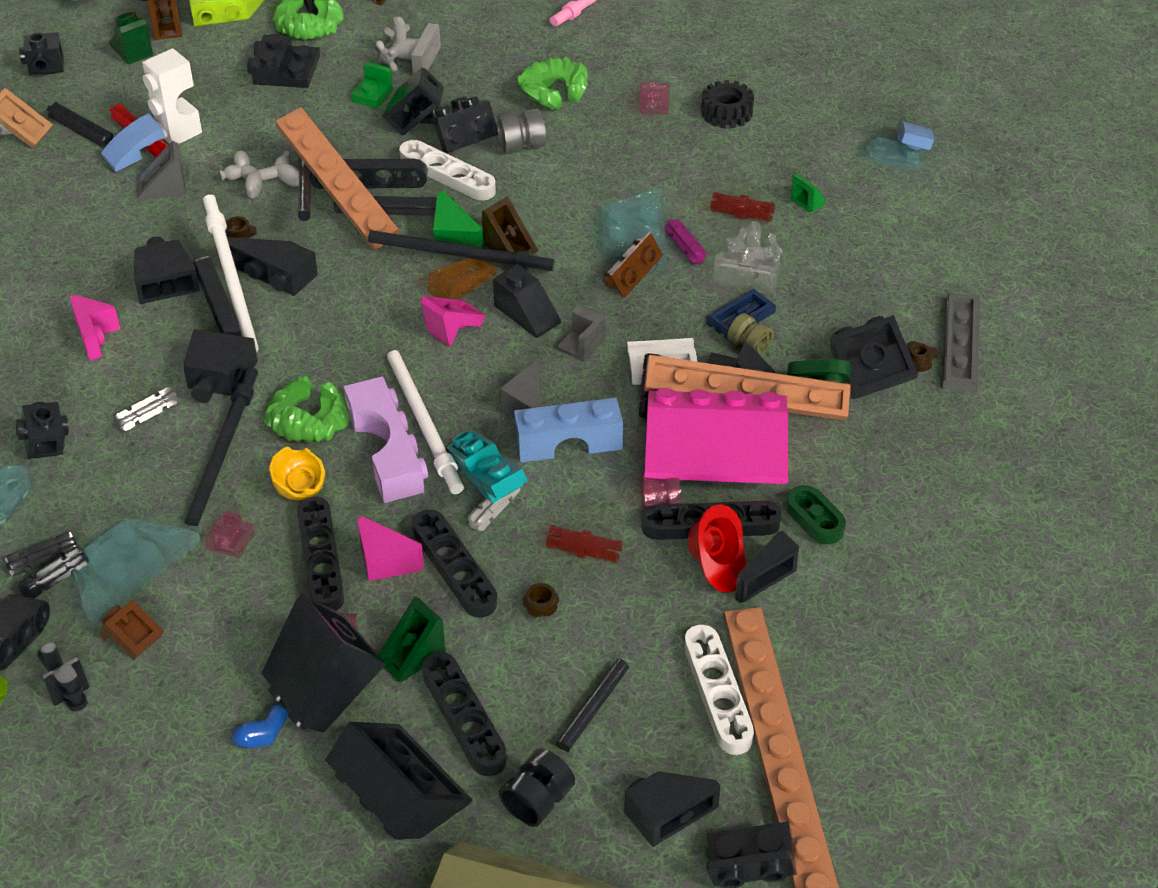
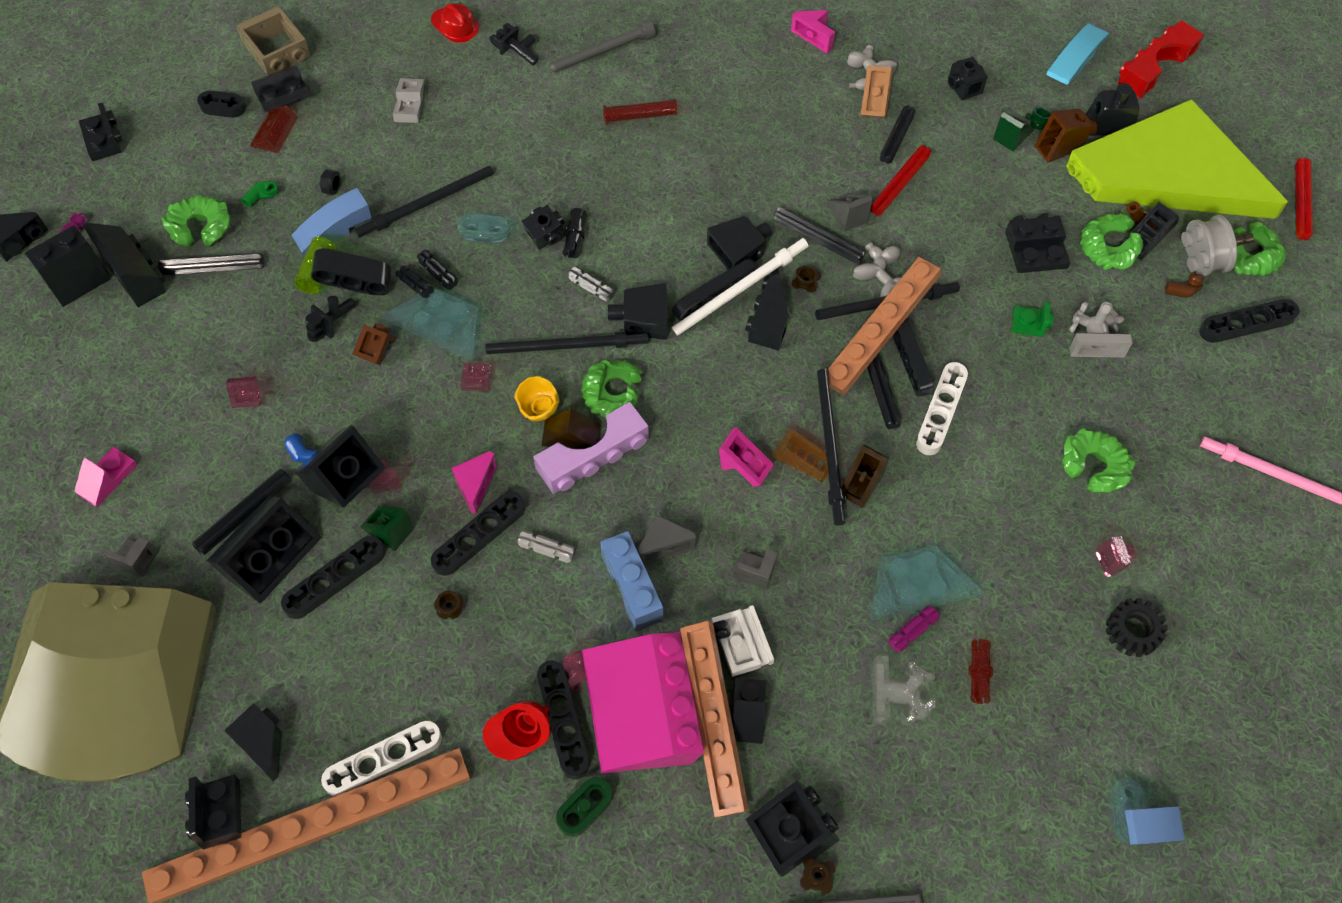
camera: 75 degrees right, 15 degrees up
dark pink slope [69,295,120,360] -> none
medium blue slope [101,113,165,172] -> none
white arch [142,48,202,144] -> none
black beam [298,497,344,611] -> none
black torso [382,67,444,136] -> none
white bar [387,350,464,494] -> none
black bracket [419,96,498,153] -> none
green slope [433,190,484,247] -> none
teal slope [445,430,528,504] -> none
black slope [493,264,561,338] -> none
flat silver wheel [497,109,546,154] -> none
black wheel [499,748,575,827] -> none
clear red pin [546,525,623,564] -> none
black bar [556,659,629,752] -> none
reddish brown hinge [602,232,663,298] -> none
dark blue tile [706,289,776,340] -> none
olive wheel [727,313,774,355] -> none
black slope [735,531,799,603] -> none
dark green plate [787,359,852,383] -> none
green slope [790,173,826,212] -> none
none -> black axle [192,469,291,555]
none -> clear pink tile [226,376,261,408]
none -> dark brown slope [542,408,601,449]
none -> black pin [563,208,587,258]
none -> black axle [773,207,865,264]

